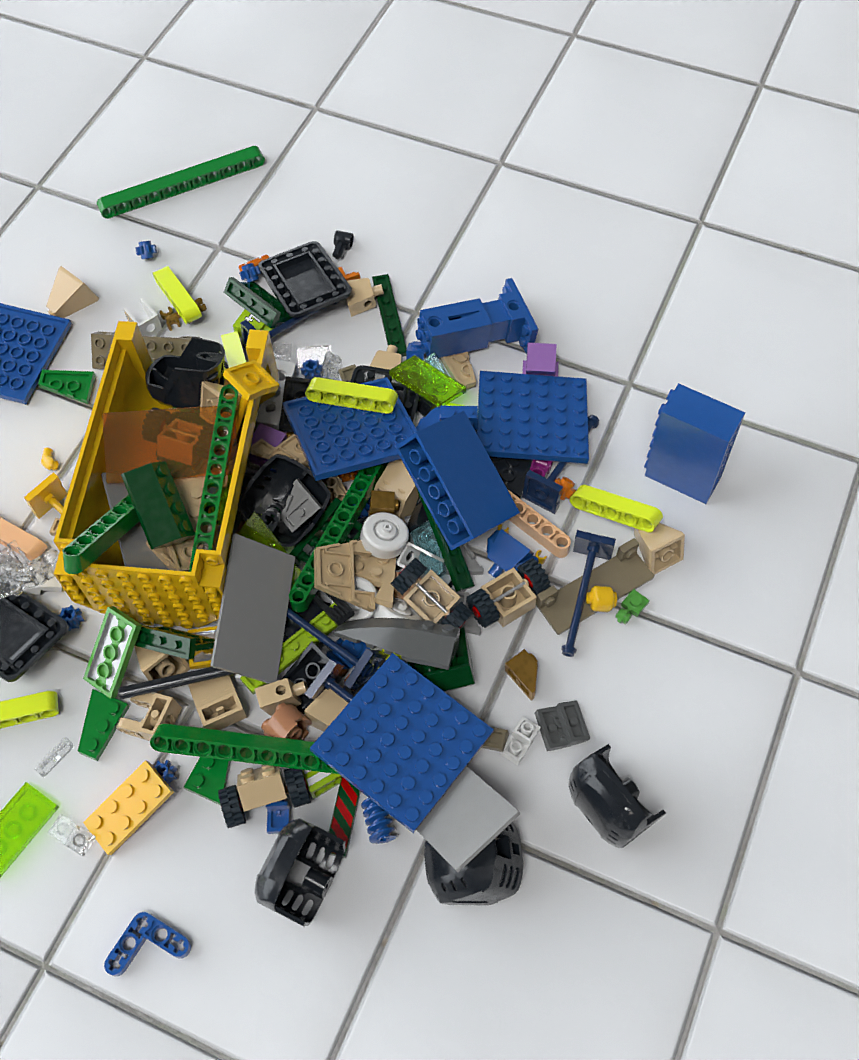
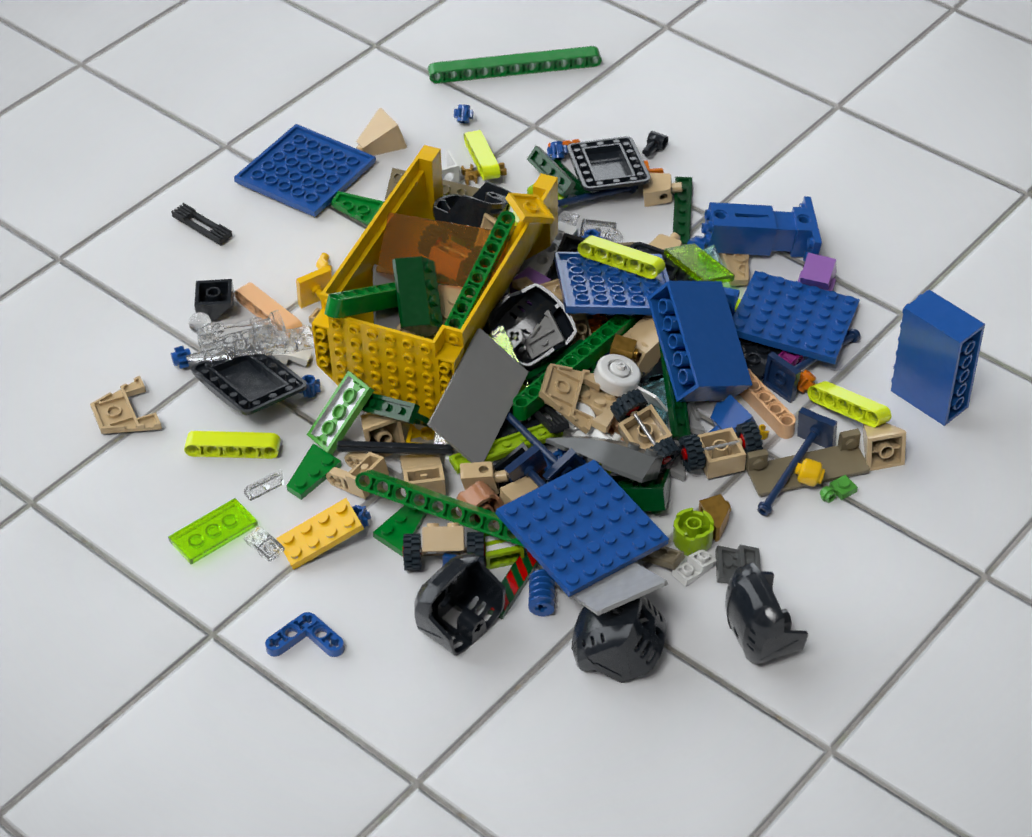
camera: 15 degrees right, 15 degrees down
none -> lime brick [673,508,714,556]

